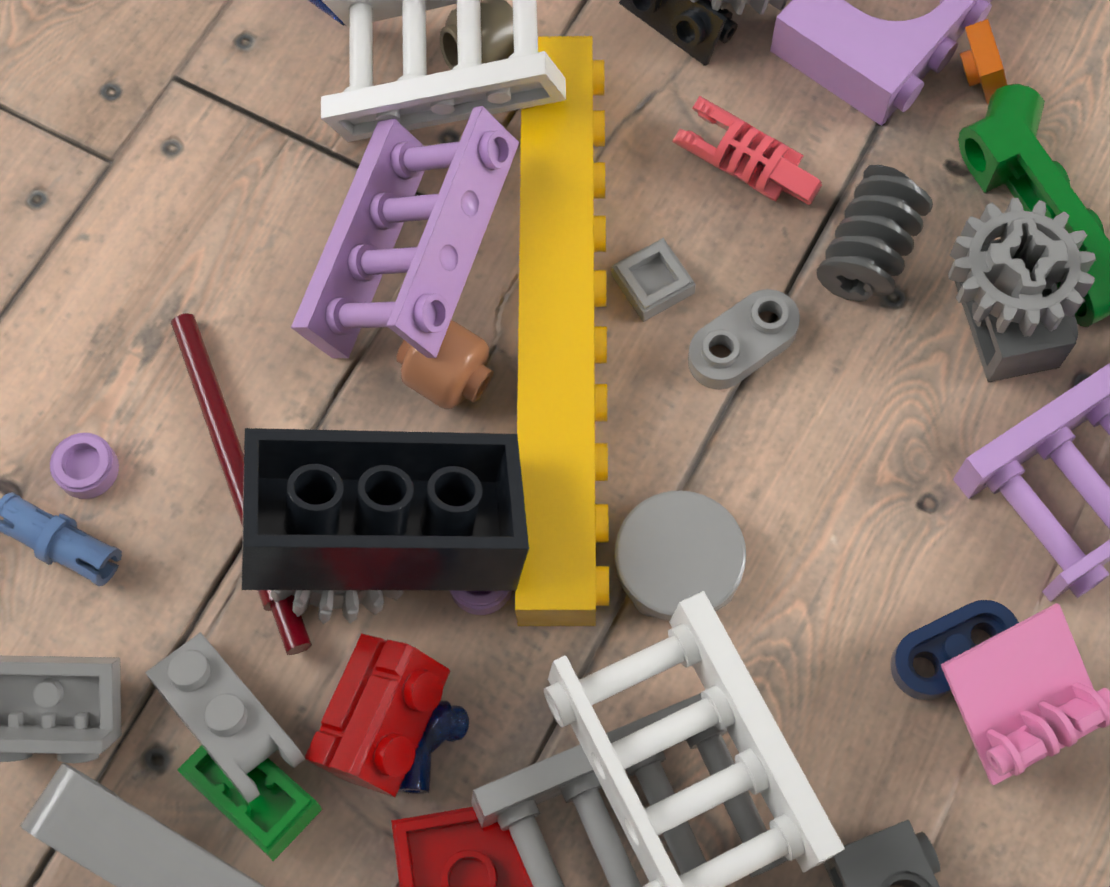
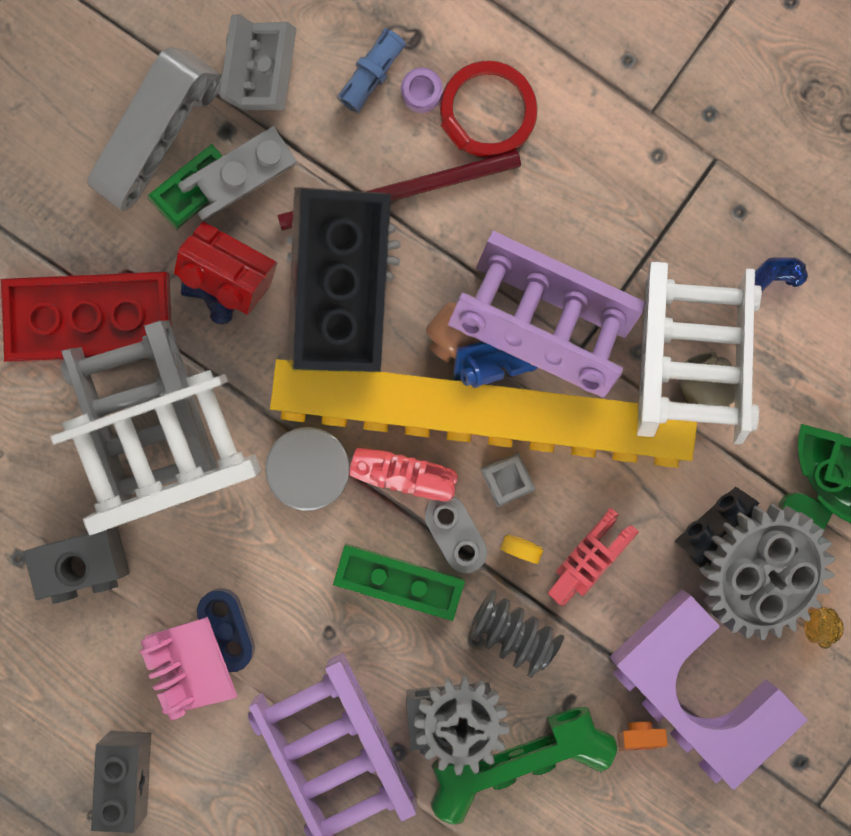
camera: 95 degrees right, 20 degrees up
none -> green plate [333,543,465,621]
none -> coral hinge [349,448,458,502]
none -> red piece [440,61,538,158]
none -> blue hinge [453,341,538,388]
none -> yellow tile [500,534,544,564]

